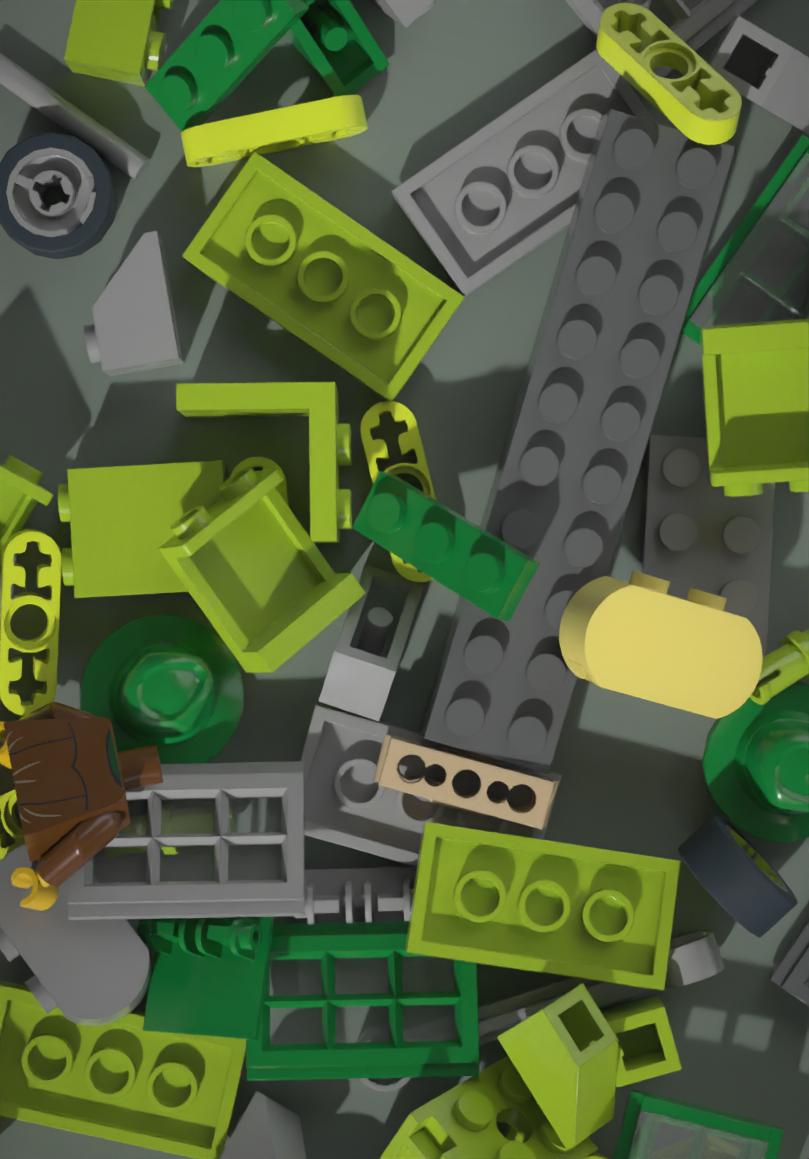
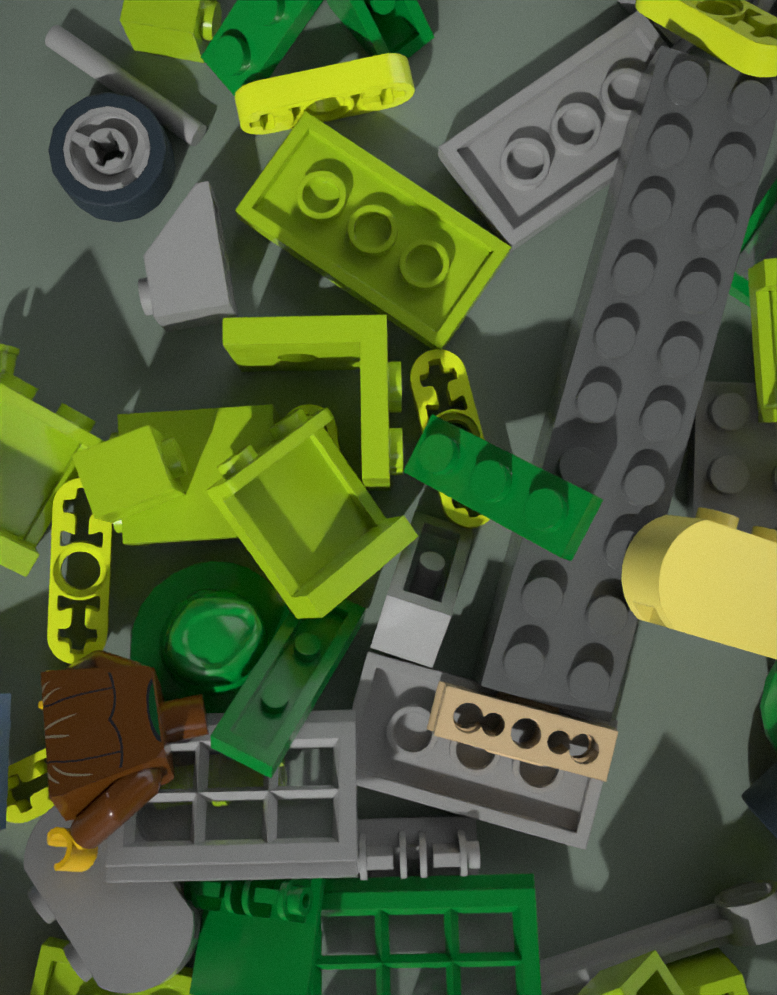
camera: 10 degrees right, 5 degrees down
lime plate [405,822,681,990] -> none
none -> lime brick [71,425,188,523]
none -> green plate [210,599,366,779]

